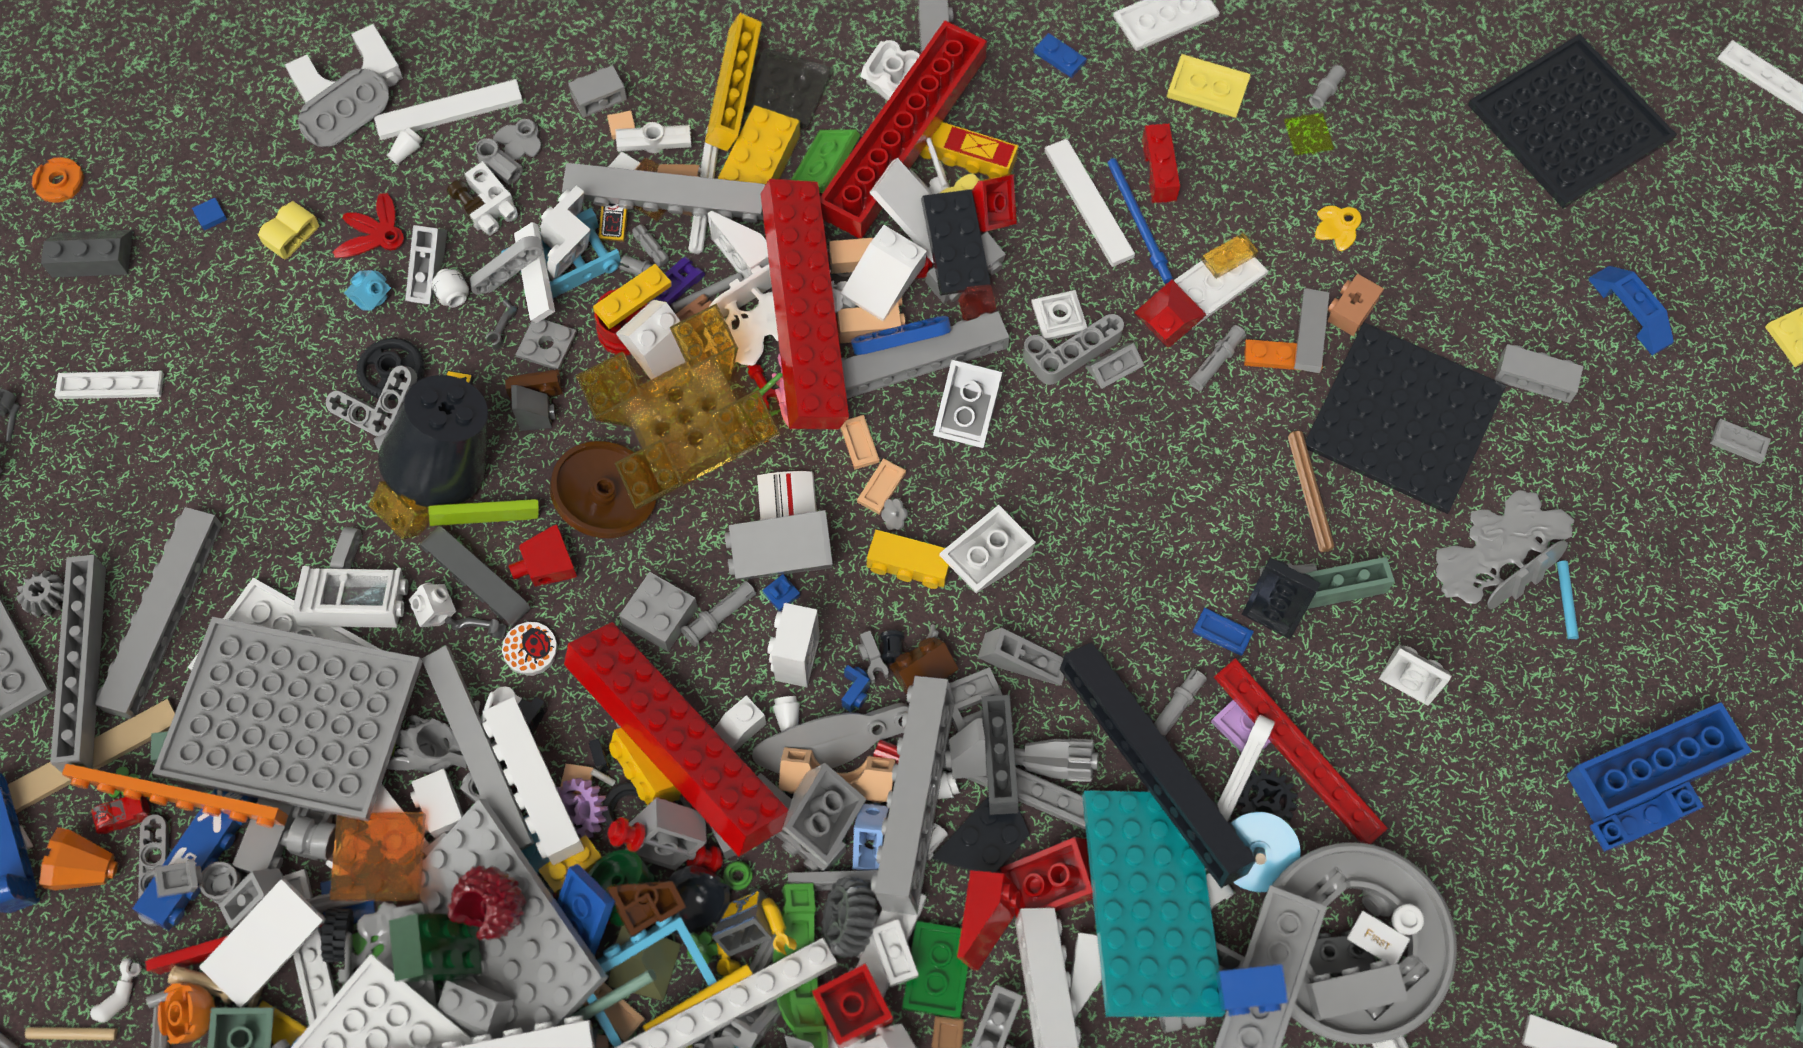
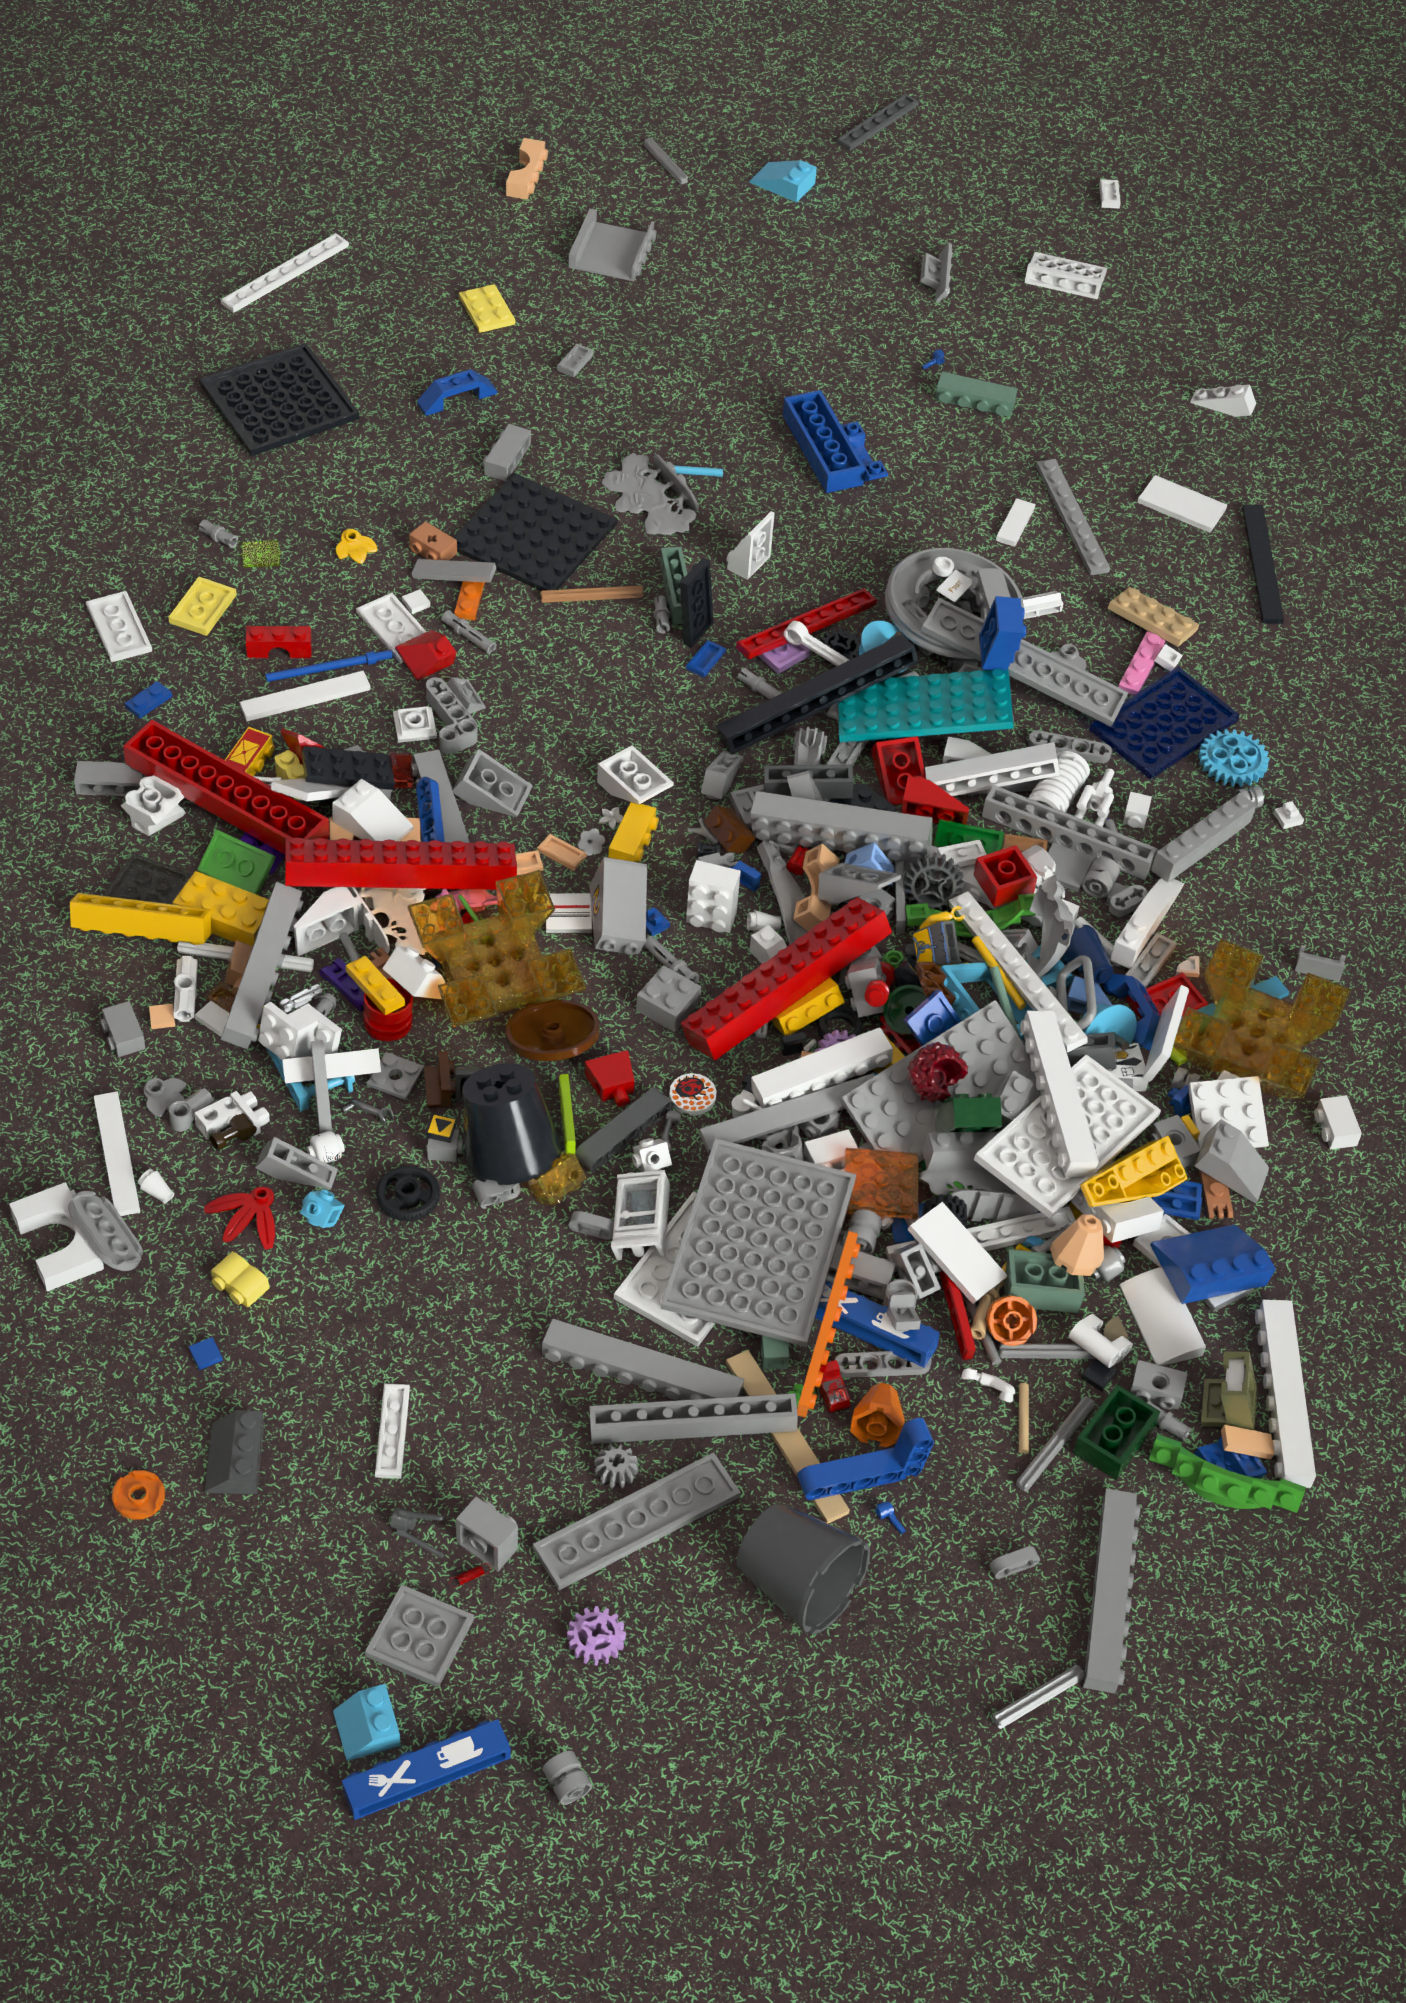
camera: 90 degrees left, 15 degrees down
light grey beam [326,366,417,436] -> none
clear yellow plate [1201,233,1258,279] -> none
none -> white tile [402,589,430,614]
none -> white plant [599,807,623,829]

